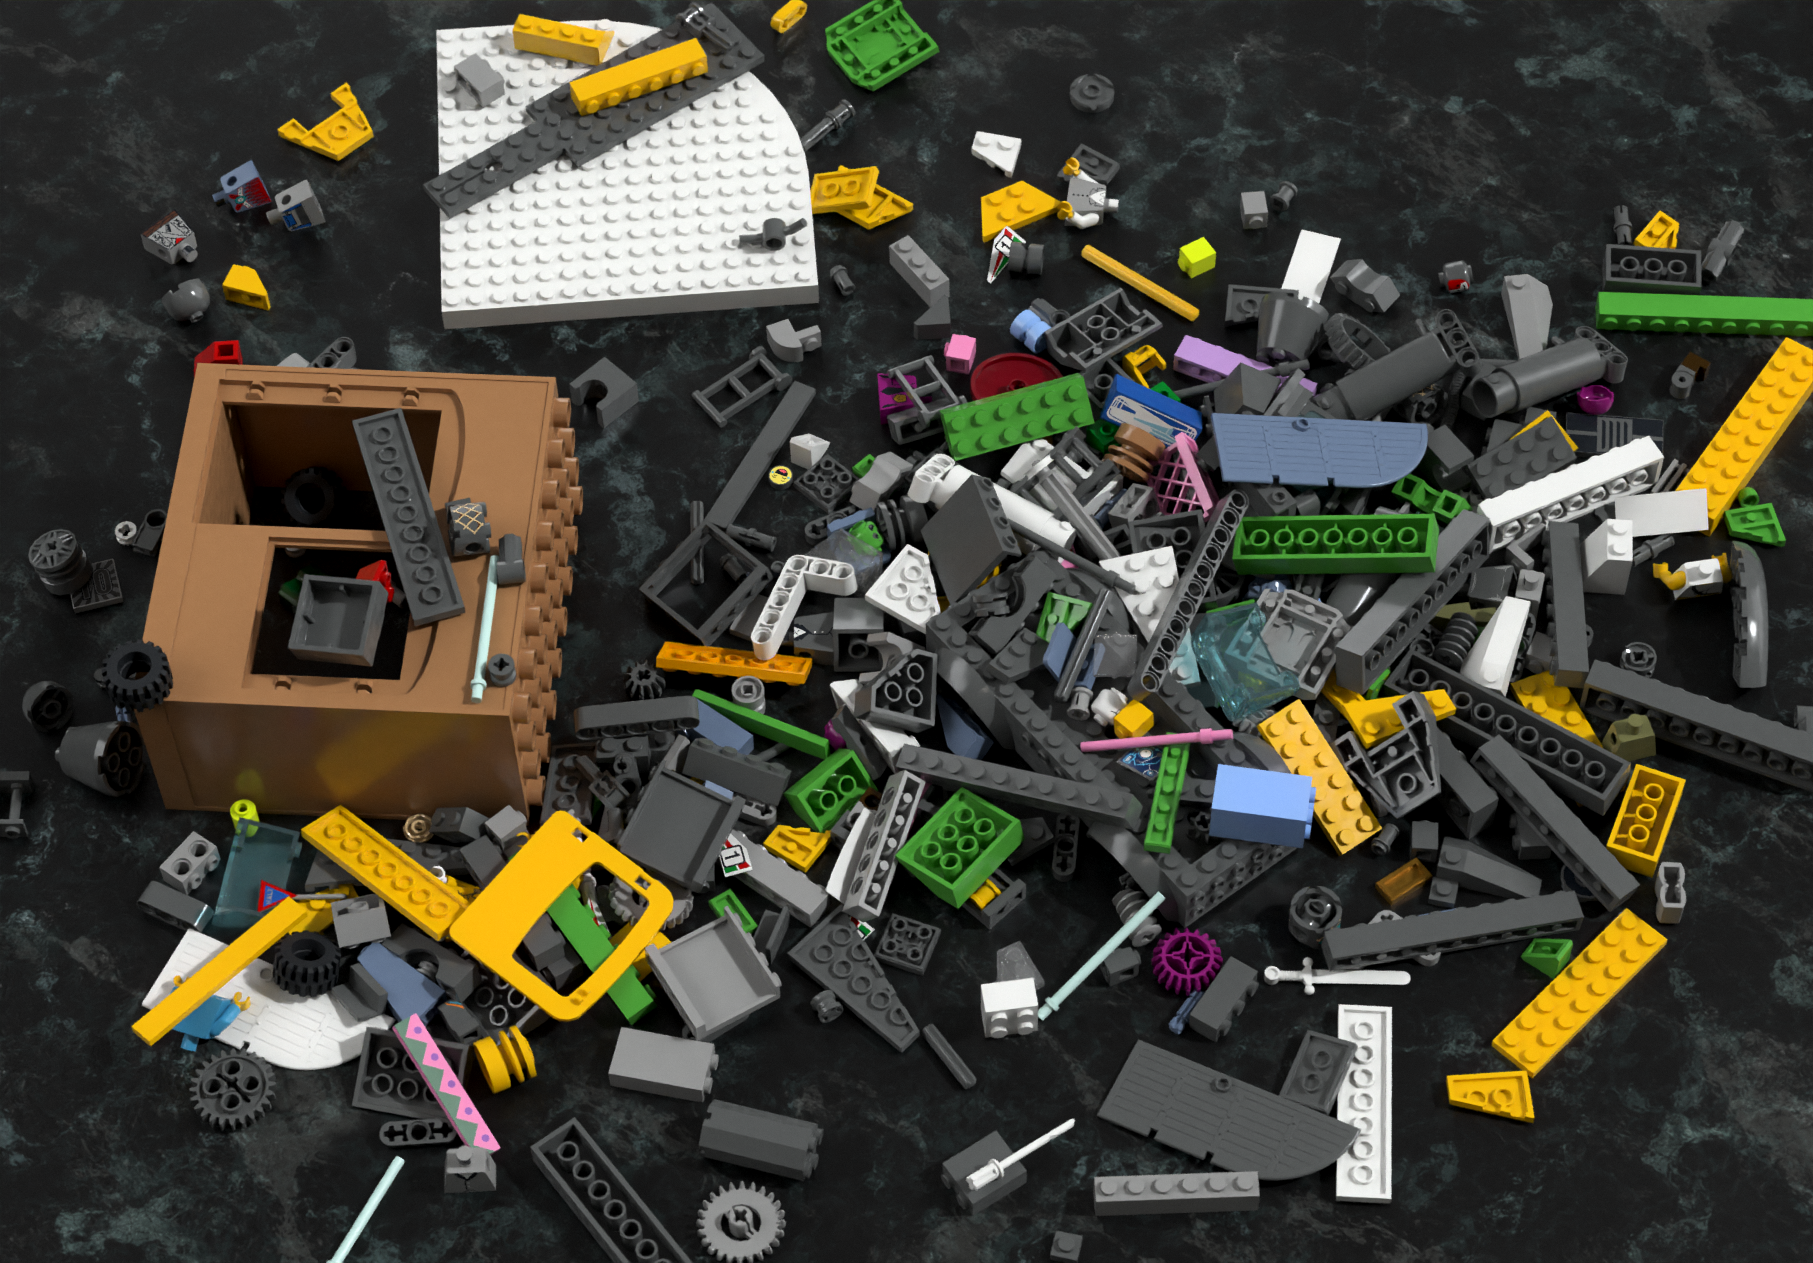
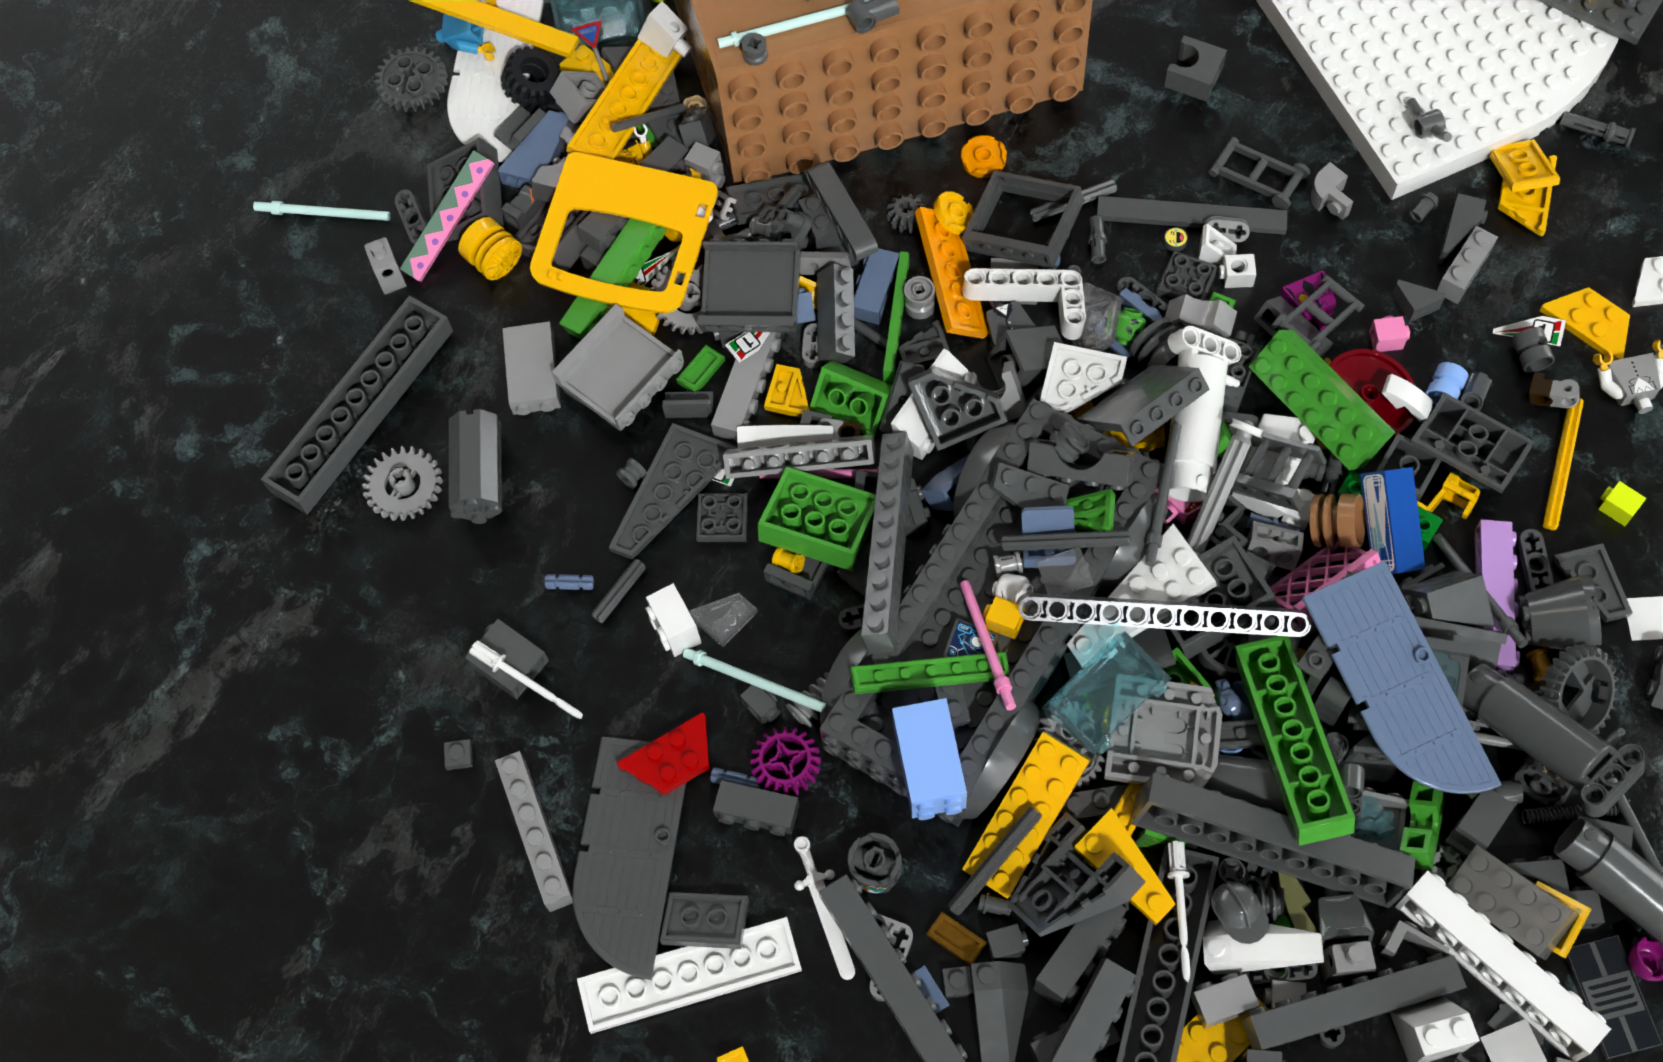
camera: 75 degrees right, 10 degrees up
none -> sand blue axle [544,574,594,590]
none -> dark grey bar [611,103,686,133]
none -> red wing [617,712,710,795]
none -> white torso [637,1,692,57]
none -> dark grey wing [898,320,951,367]
none -> yellow tile [933,191,974,235]
none -> dark grey axle [948,806,1042,915]
none -> light orange tile [961,135,1007,178]
none -> white piece [1167,841,1190,983]
none -> light grey brick [1191,972,1260,1029]
none -> light grey beam [1204,216,1250,242]
none -> dark grey piece [1211,882,1269,944]
none -> white brick [1219,254,1256,288]
none -> white slope [1382,374,1434,422]
none -> dark grey slope [1438,193,1488,265]
none -> dark grey beam [1517,529,1554,593]
none -> pearl gold bush [1525,648,1551,681]
none -> leg [1529,372,1580,408]

